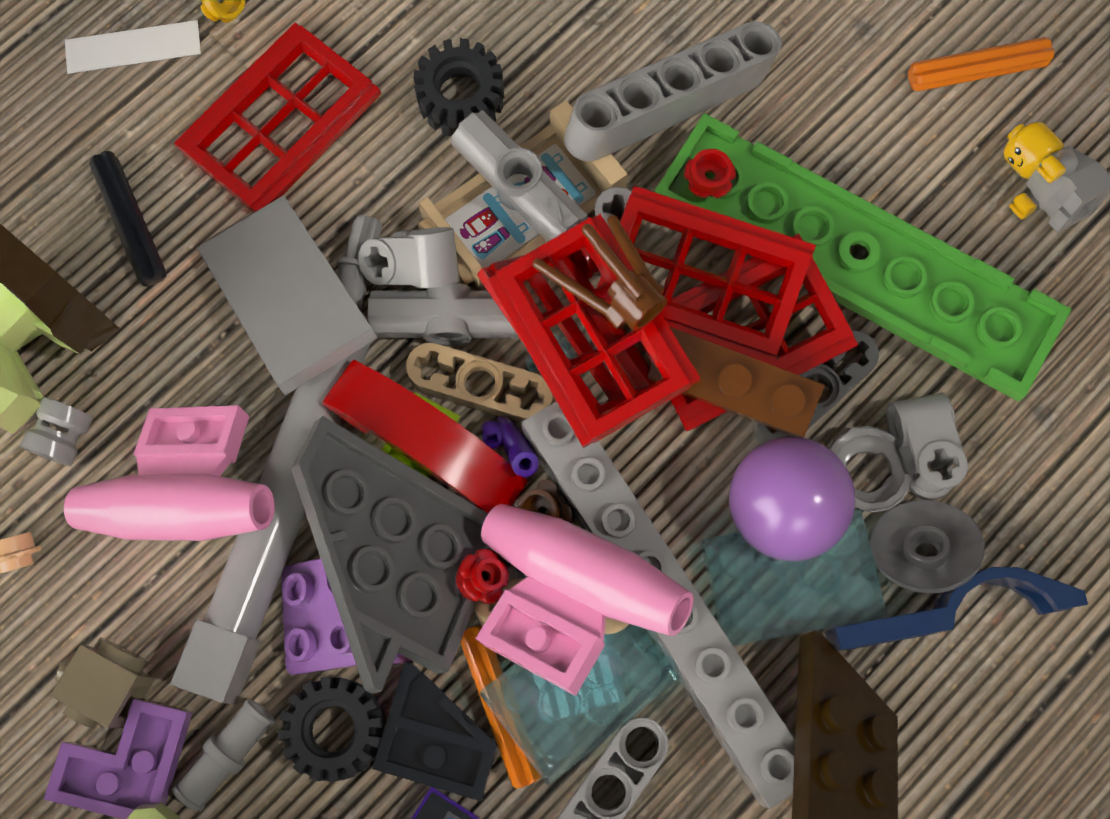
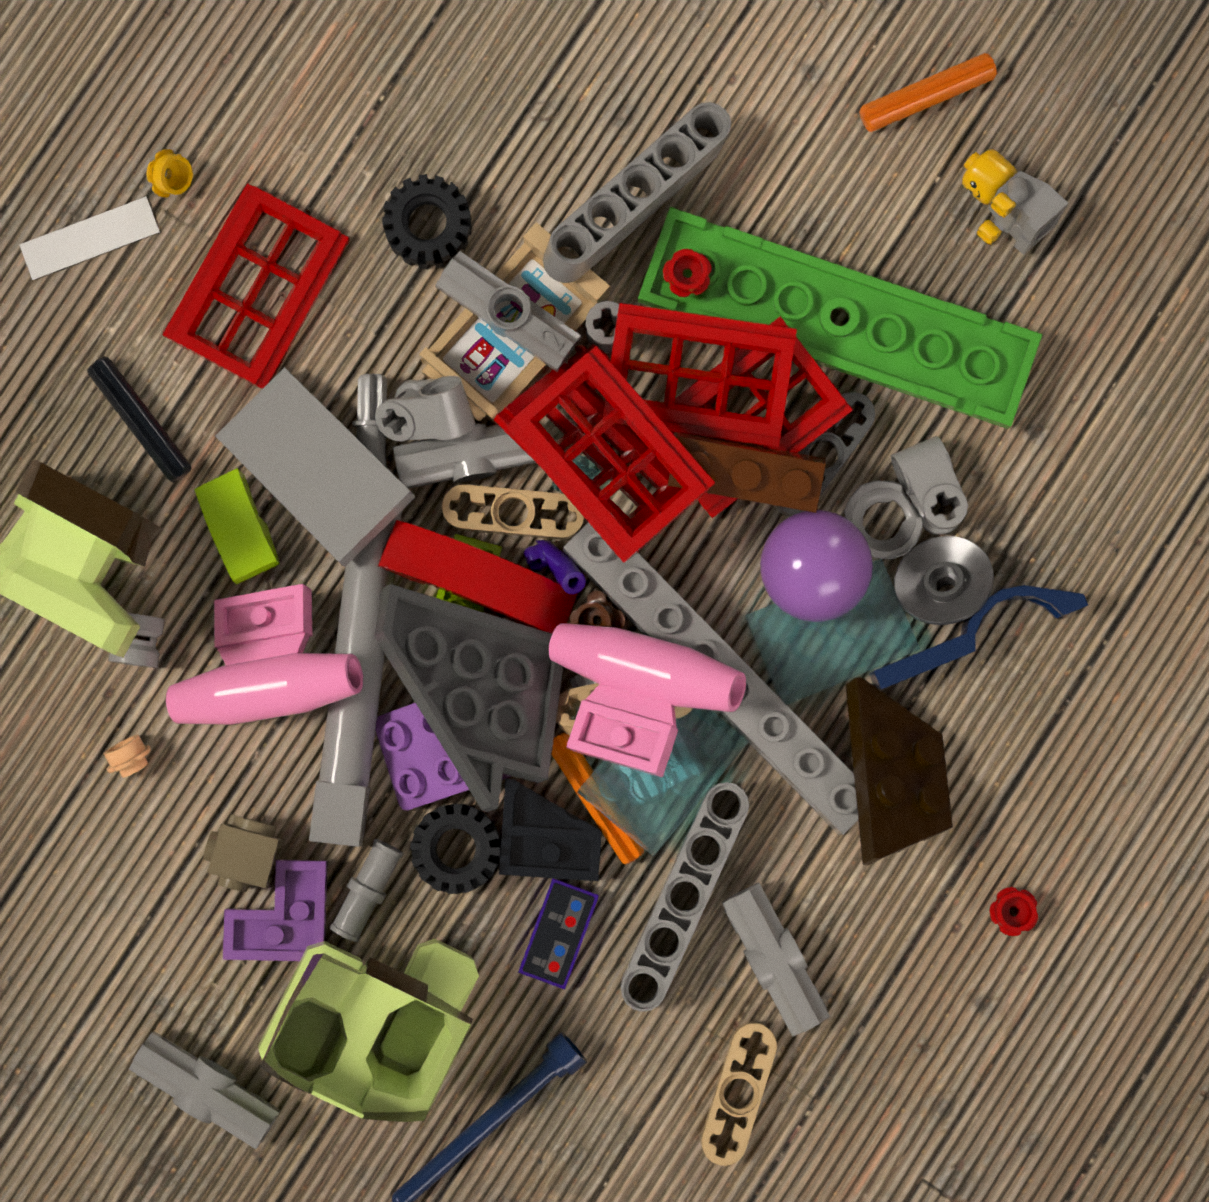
camera: 15 degrees left, 10 degrees up
red plate [456,549,509,604] -> none
reddish brown plant [532,215,668,331] -> none
none -> lime slope [194,468,280,585]

